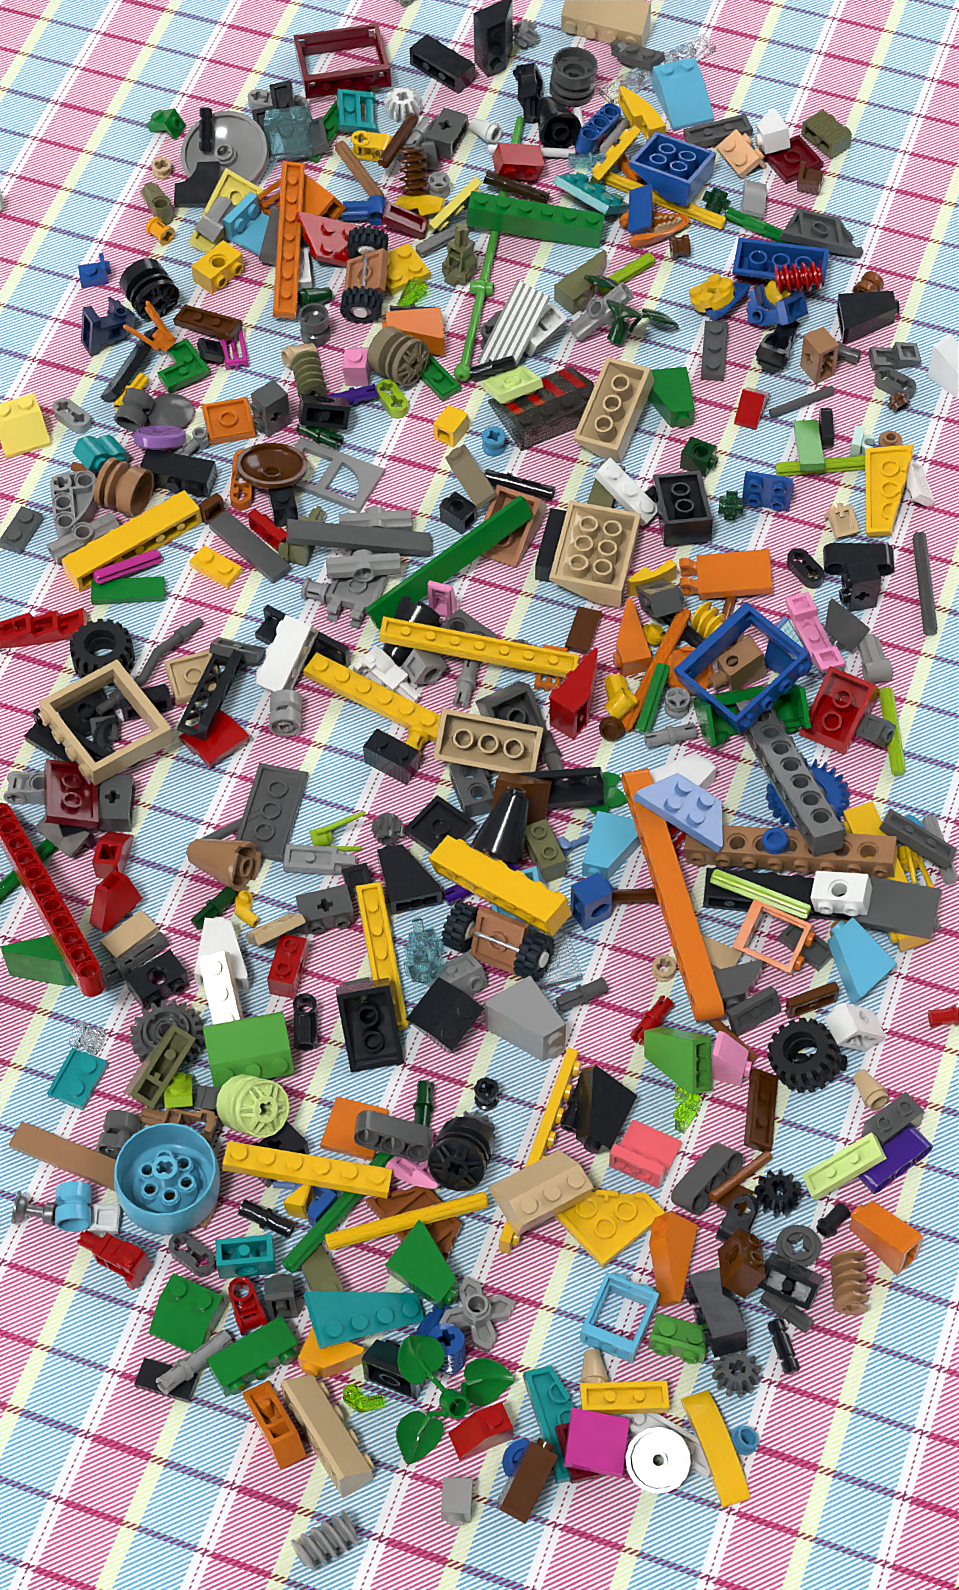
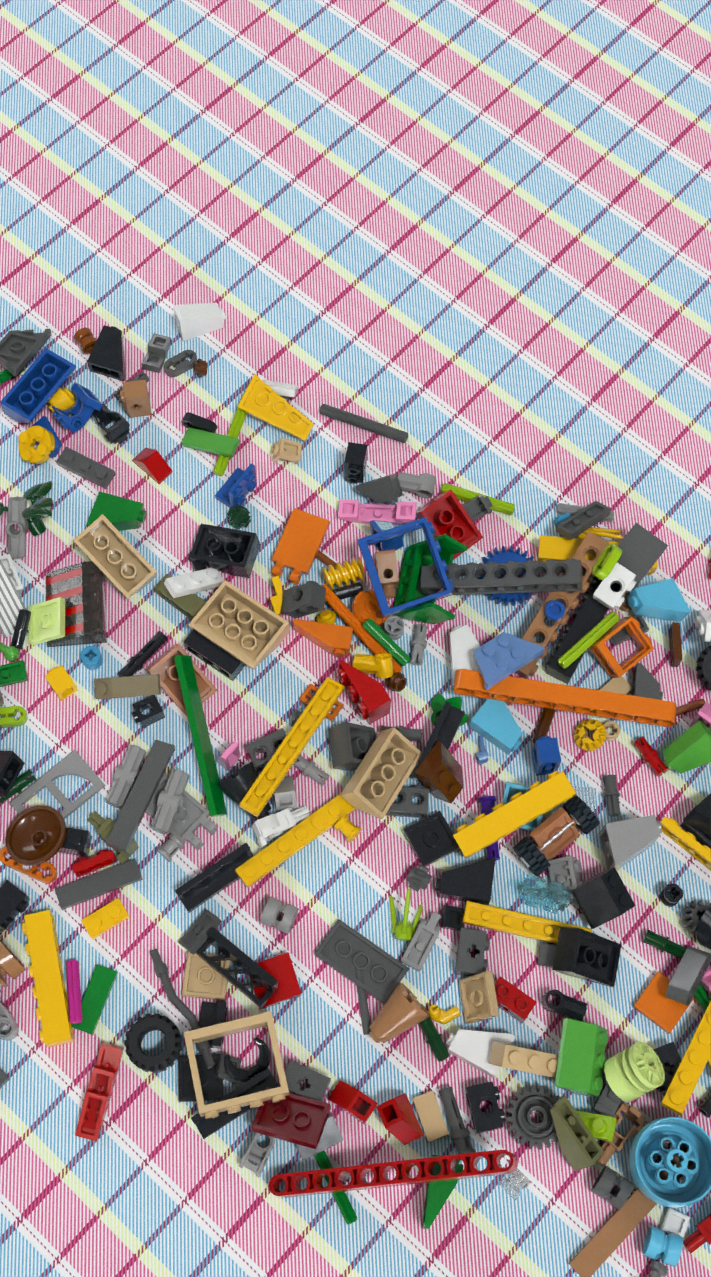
camera: 70 degrees left, 10 degrees up
light grey piece [47,512,120,563] -> none
teal plate [47,1047,108,1111] -> none
reddish brown plate [198,493,225,525] -> none
white brick [255,615,319,693] -> none
black brick [363,728,421,785] -> none
black cone [472,787,529,863] -> none
olive brick [524,819,566,883] -> none
reddish brown tile [565,606,602,654] -> none
dark green brick [680,436,719,478] -> none
dark grey plate [726,986,782,1036] -> none
dark grey bar [769,385,835,418] -> none
red piece [774,260,823,294] -> none
black beam [786,548,824,589] -> none
black beam [823,543,895,576] -> none
light aqua tile [850,426,875,456] -> none
medium nougat plate [878,431,902,447] -> none
none -> yellow gear [573,718,607,751]
none -> lime beam [592,543,622,580]

